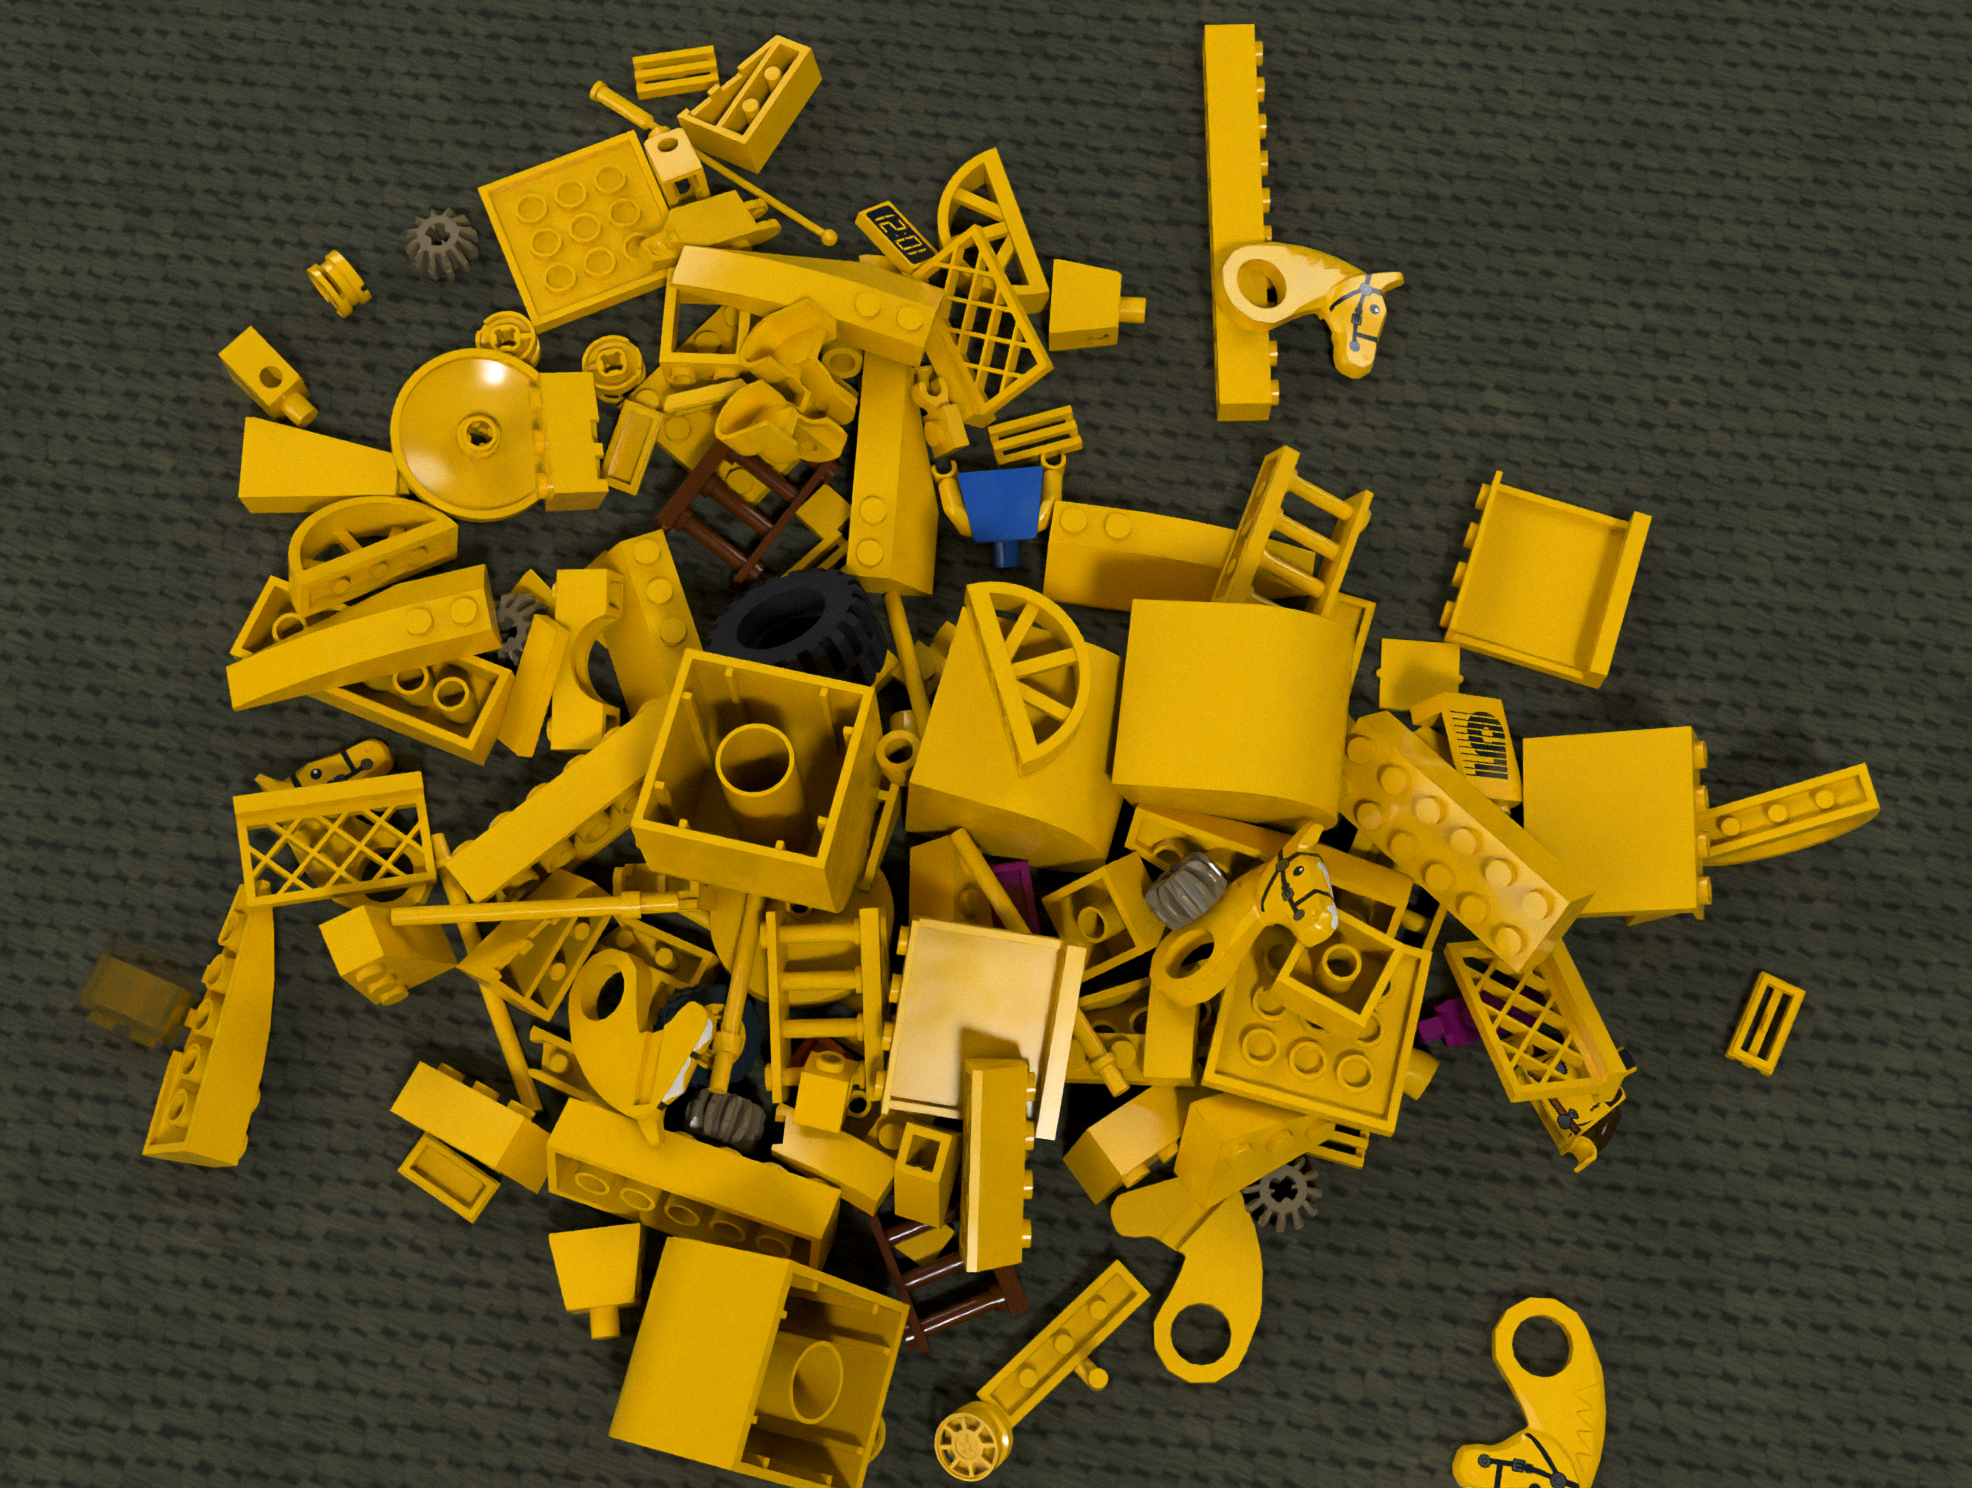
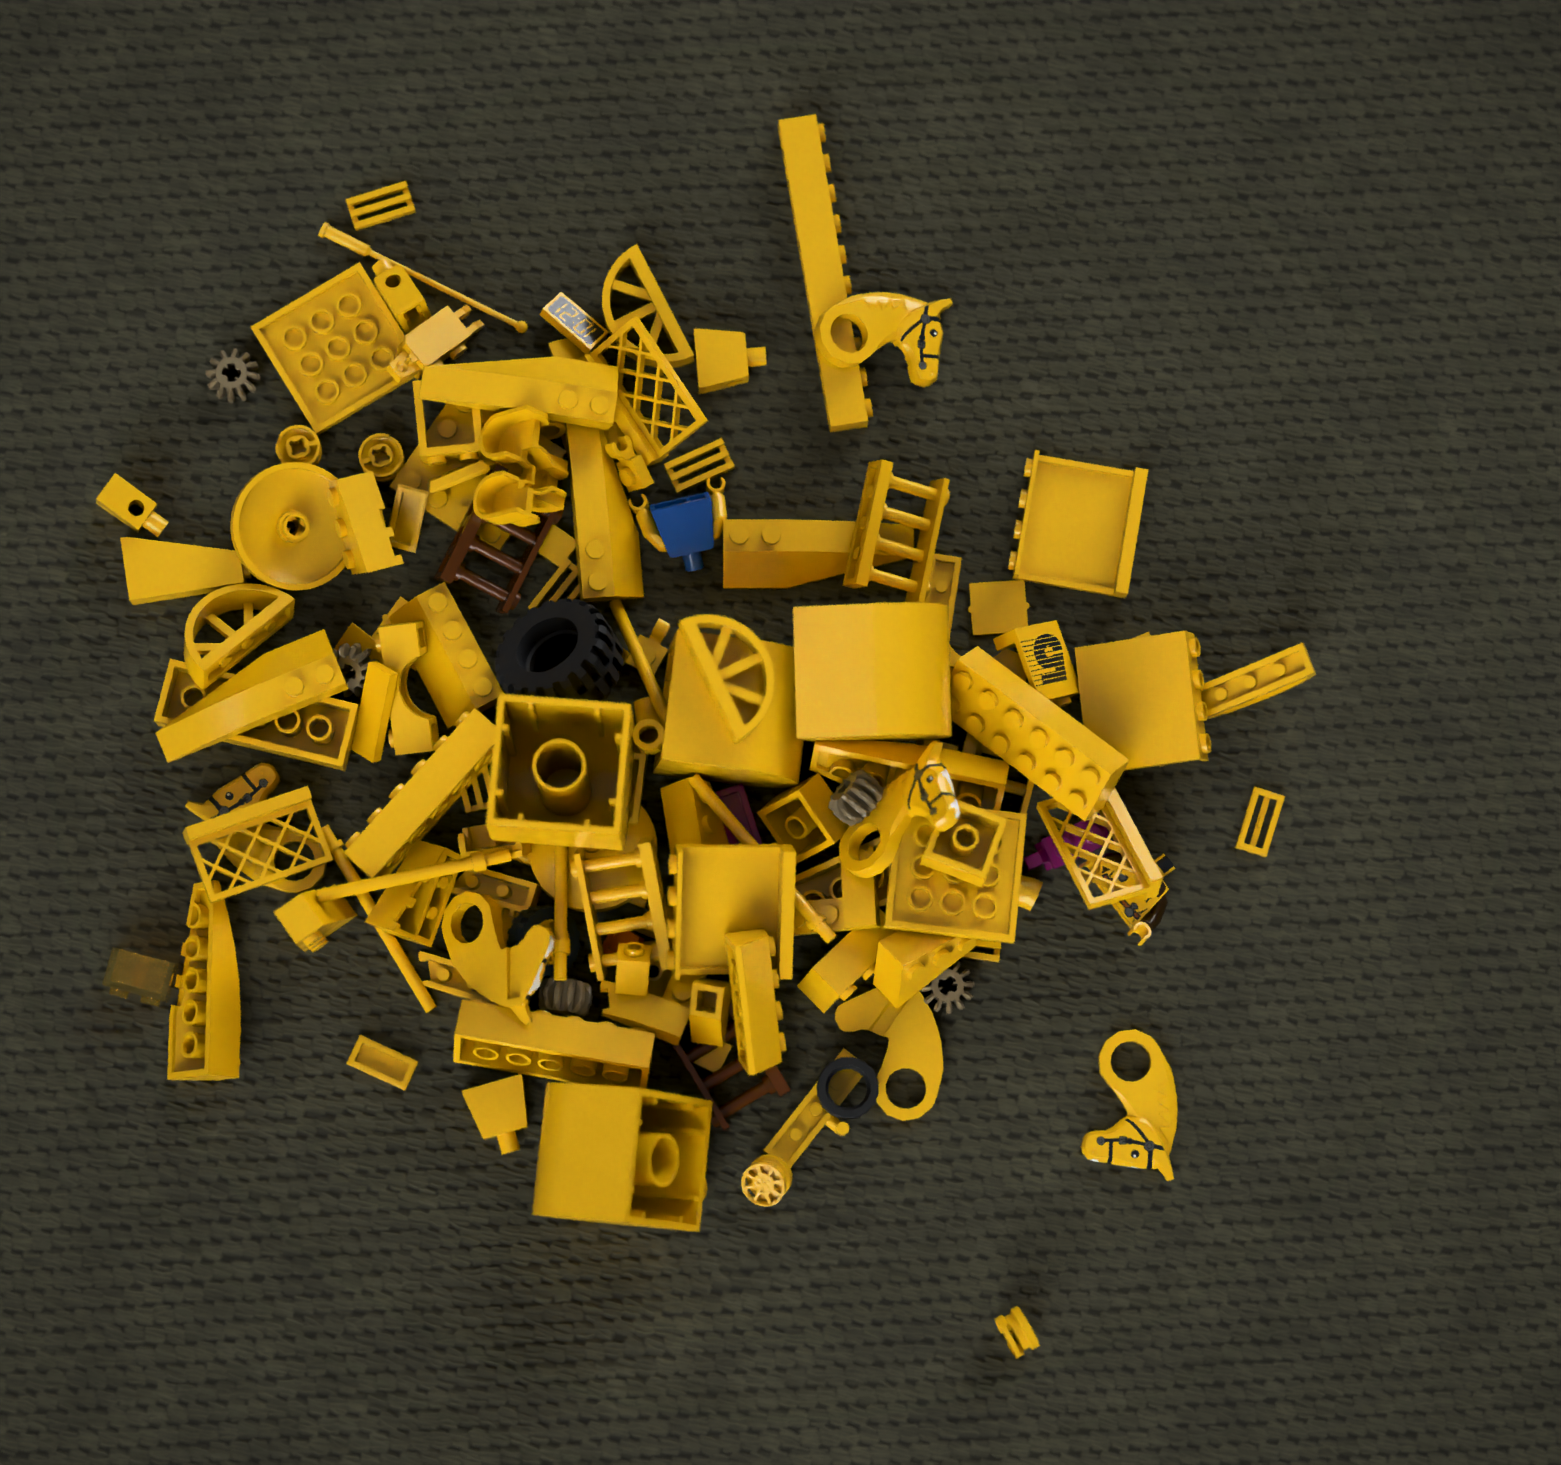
camera: 20 degrees left, 10 degrees up
yellow wheel [306,250,372,319] -> none
yellow wedge [390,1061,551,1194] -> none
yellow wedge [677,35,822,174] -> none
none -> black tyre [817,1057,879,1119]

